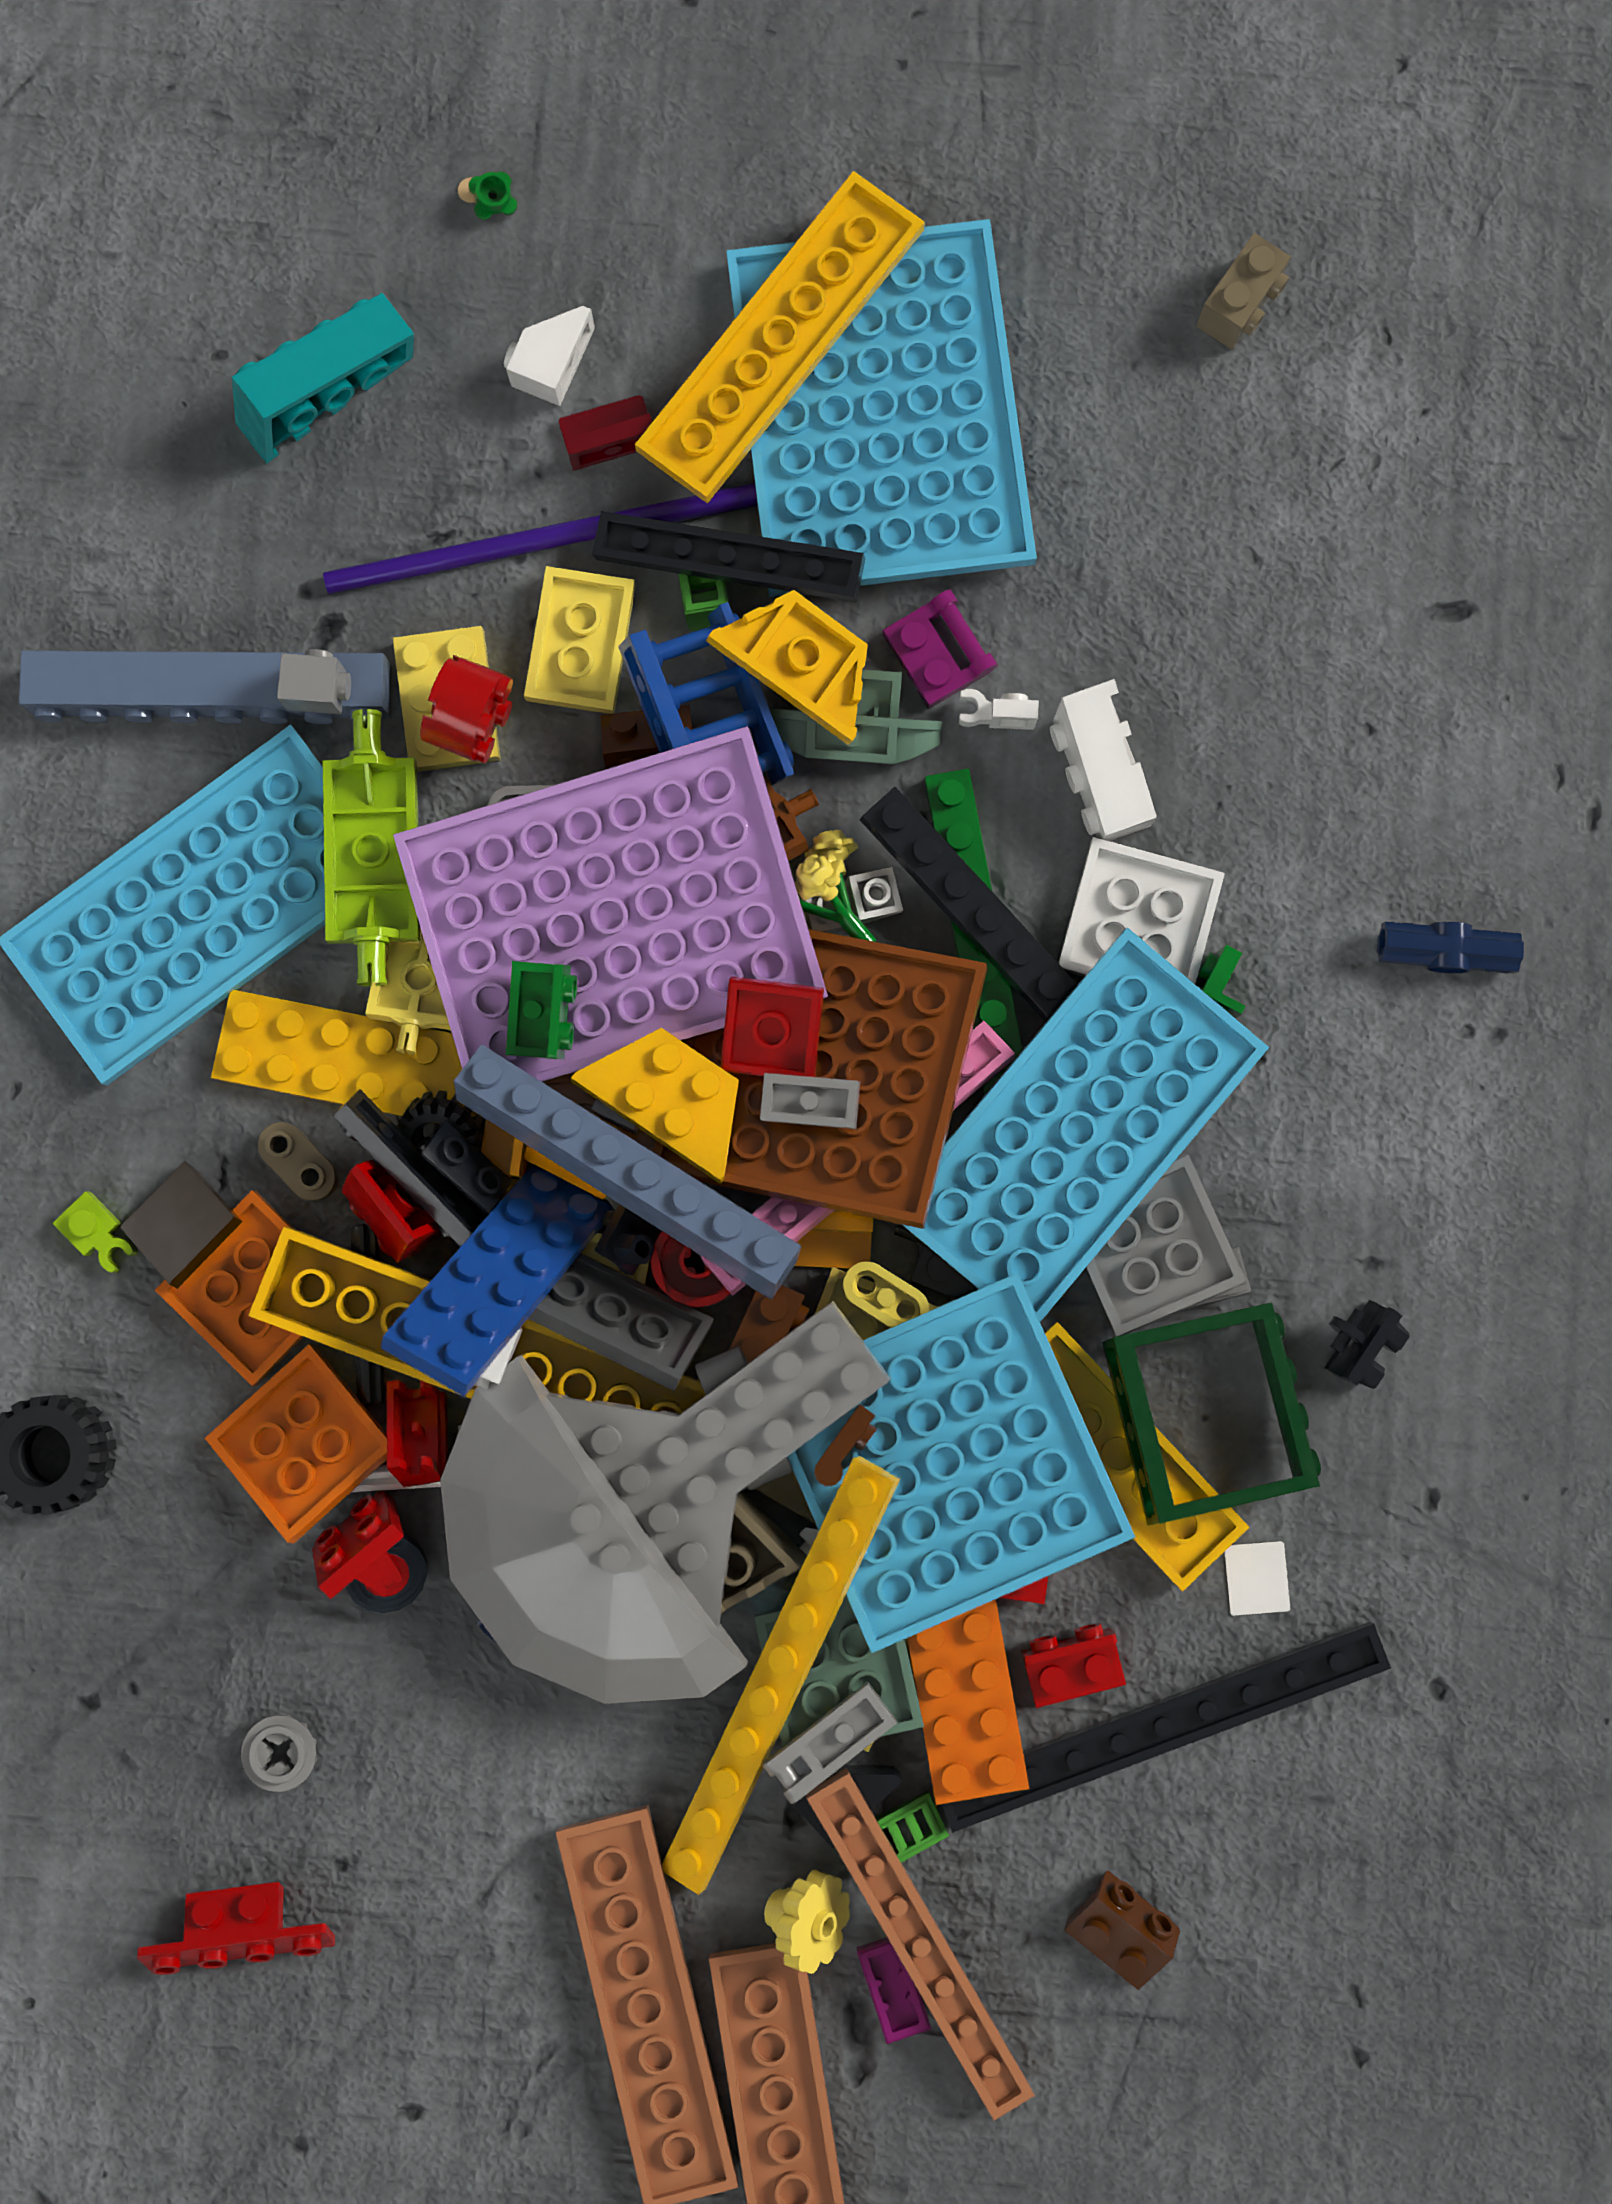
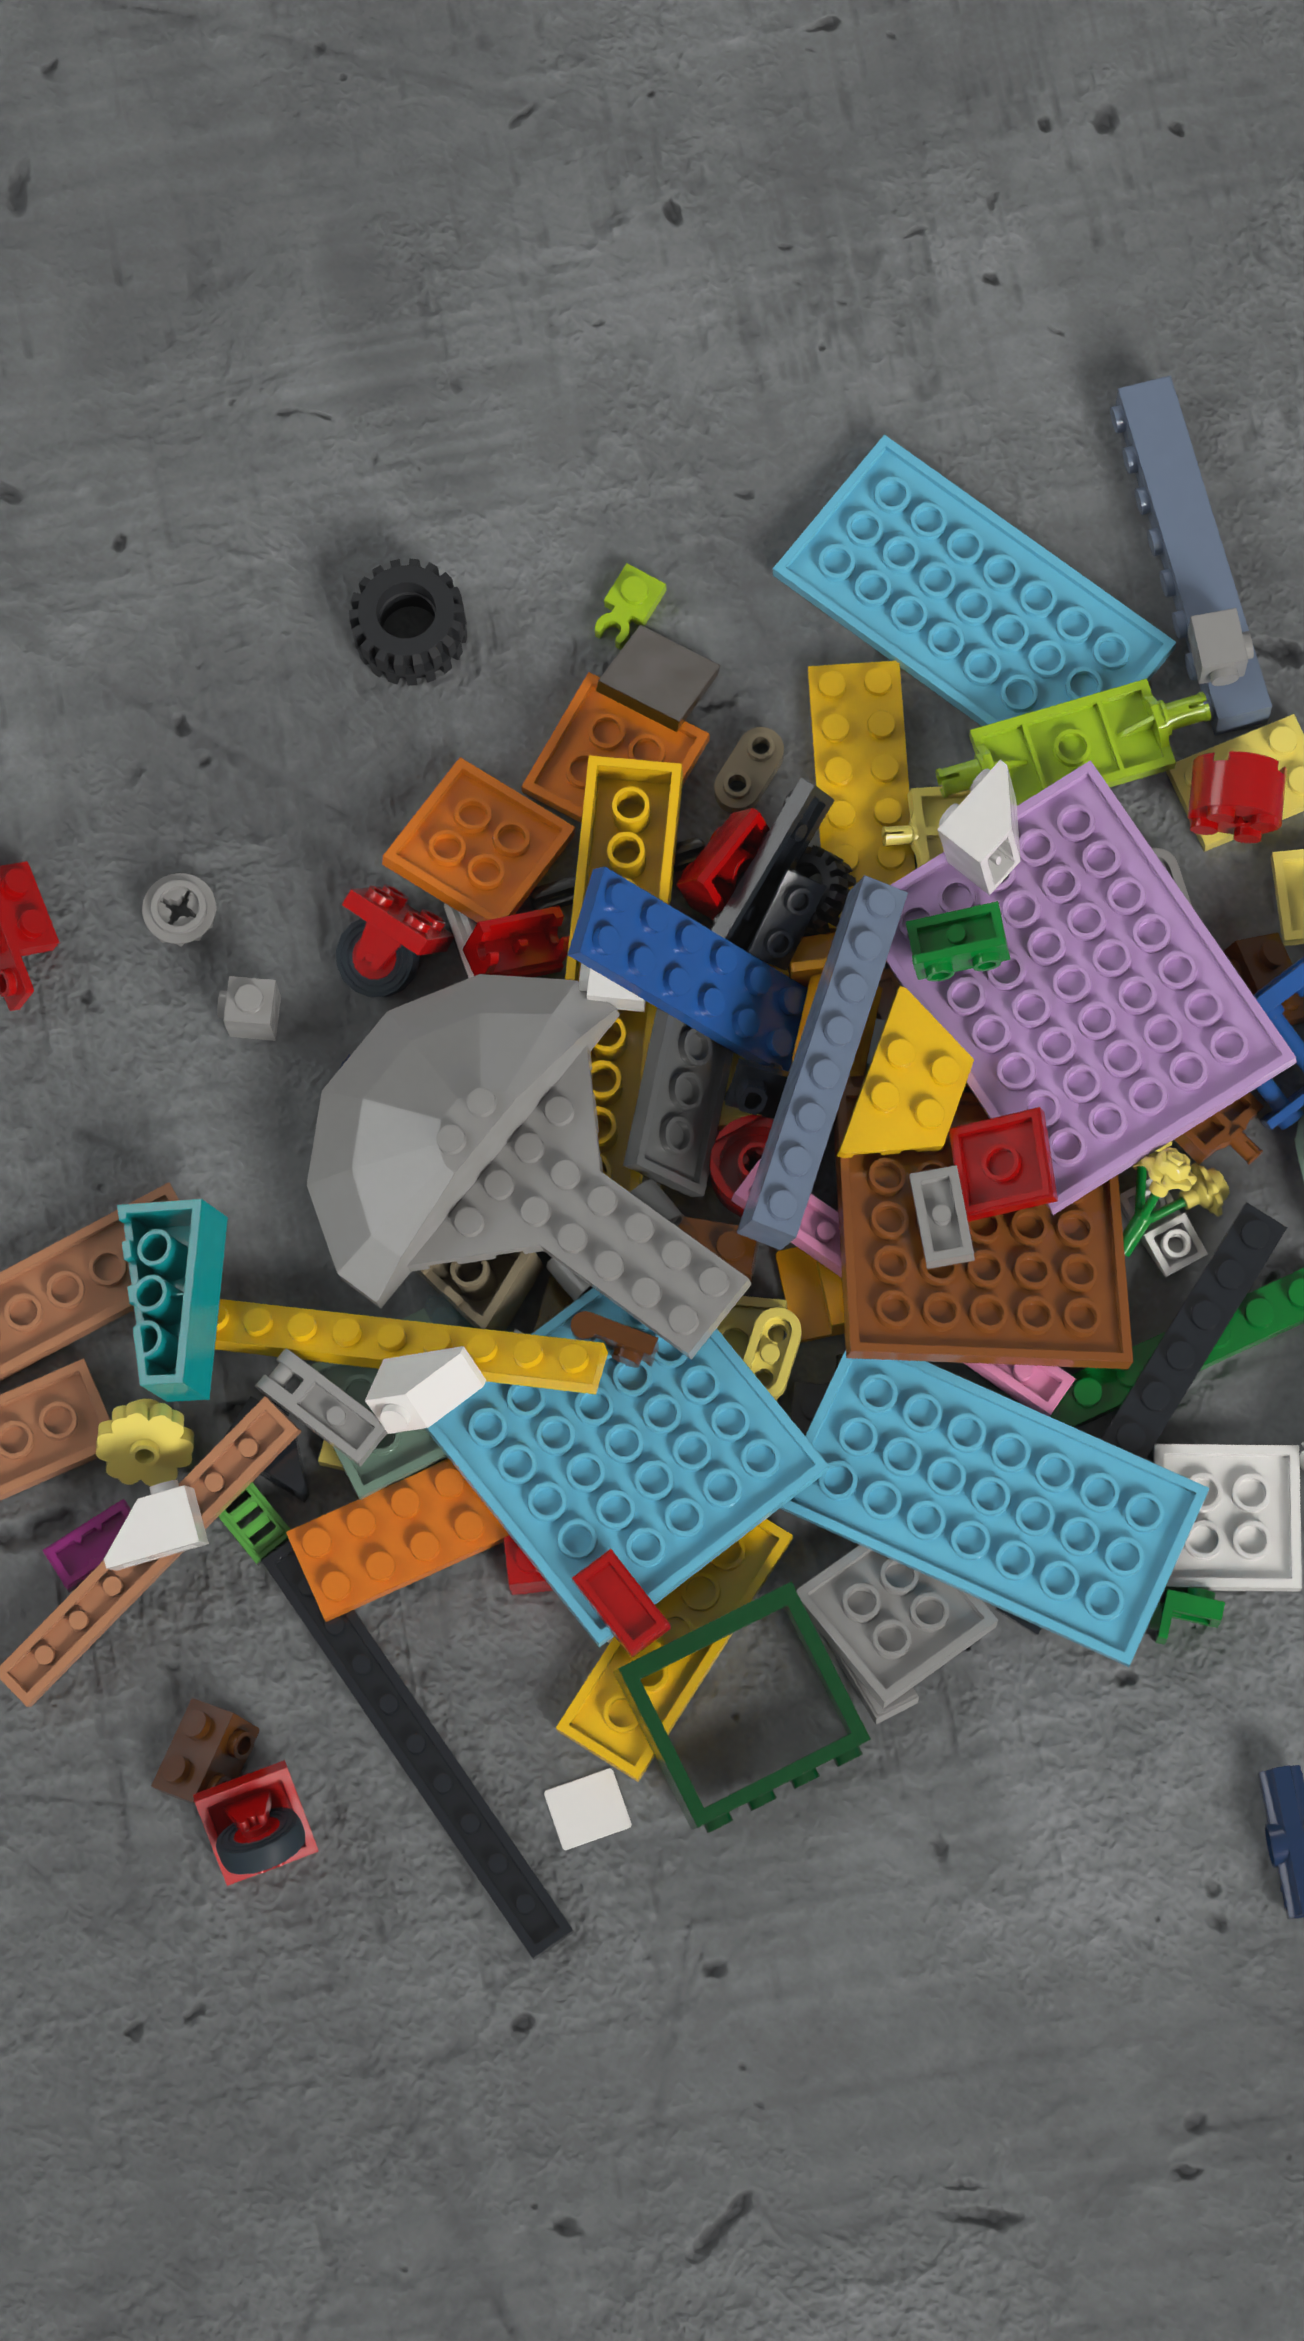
camera: 80 degrees right, 10 degrees down
red bracket [1020,1623,1127,1708] -> none
black hips [1325,1300,1410,1389] -> none
none -> white slope [104,1480,209,1571]
none -> teal wedge [117,1199,228,1402]
none -> plate [193,1760,319,1886]
none -> light grey brick [217,976,281,1041]
none -> white slope [365,1346,486,1434]
none -> red tile [572,1549,671,1658]
none -> white slope [937,760,1021,896]

